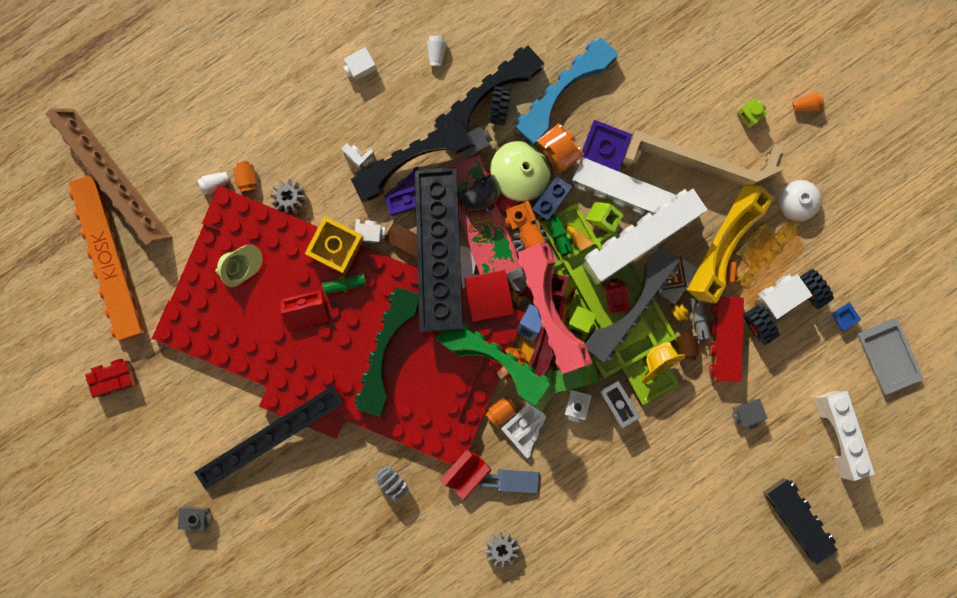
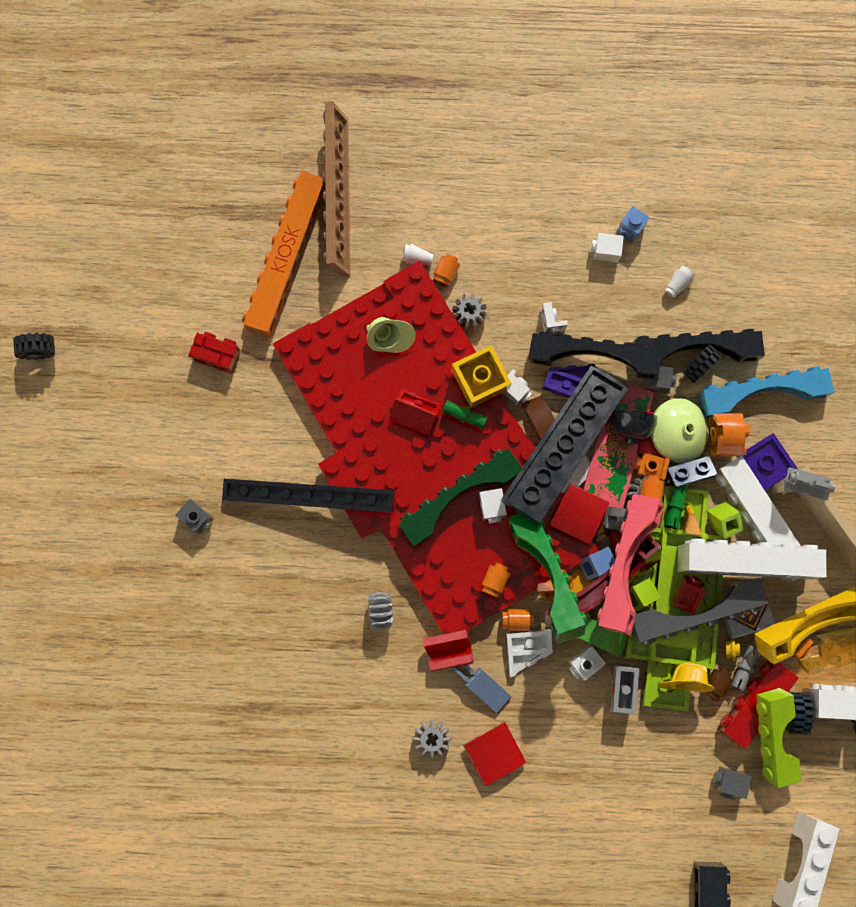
camera: 30 degrees right, 5 degrees down
none -> red slope [463,722,527,786]
none -> white brick [479,488,507,523]
none -> orange brick [482,563,510,598]
none -> medium blue brick [616,206,650,243]
none -> lime arch [756,688,801,788]
none -> light grey hinge [784,467,836,500]

